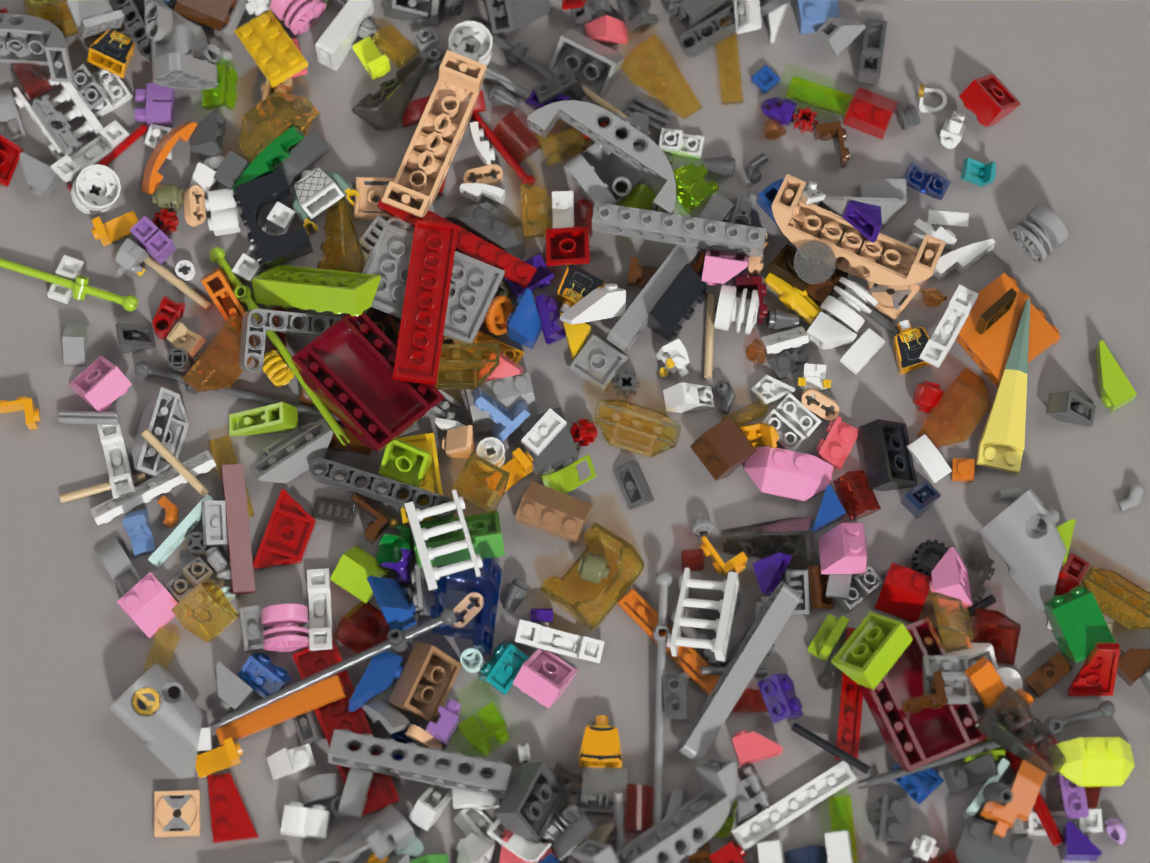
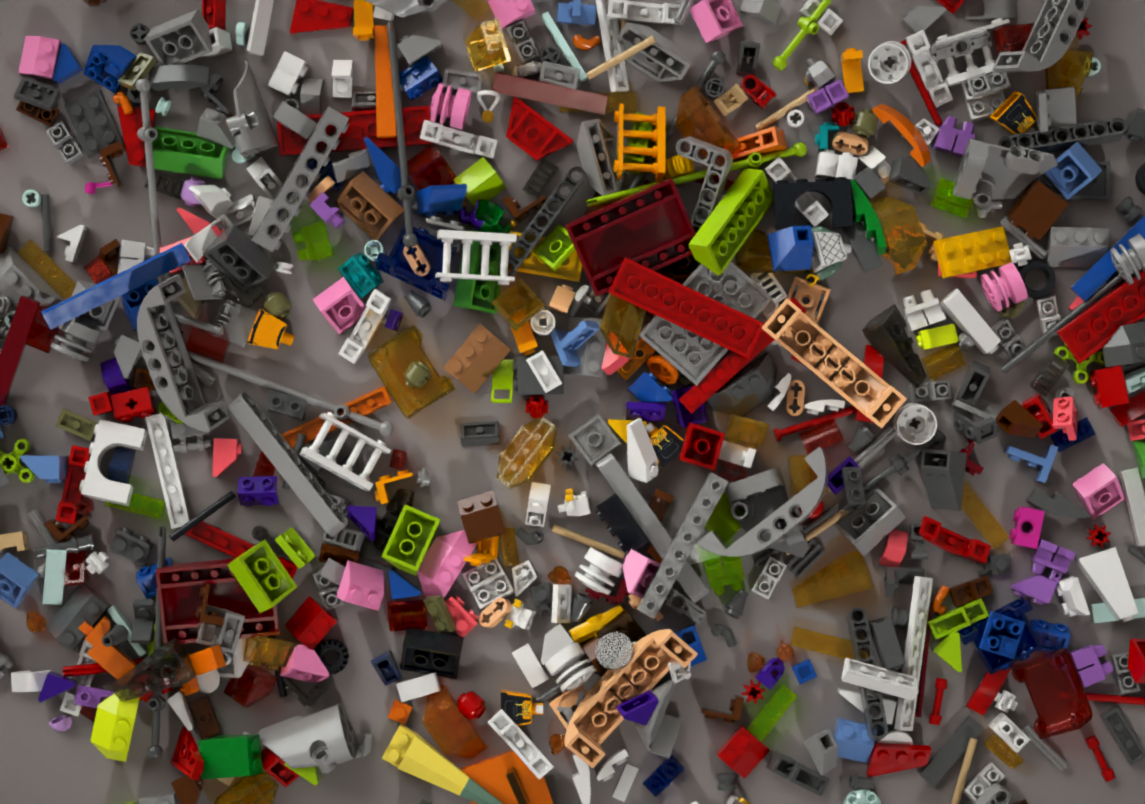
camera: 105 degrees right, 15 degrees up
none -> white slope [167,691,195,731]
none -> olive head [263,291,292,320]
none -> lime slope [381,504,440,576]
none -> olive plate [423,595,456,633]
none -> white piece [476,90,501,123]
none -> light orange fence [613,103,666,182]
none -> blue slope [767,225,814,272]
none -> clear orange piece [776,640,795,662]
none -> teal bracket [815,122,839,151]
none -> white hips [903,289,946,332]

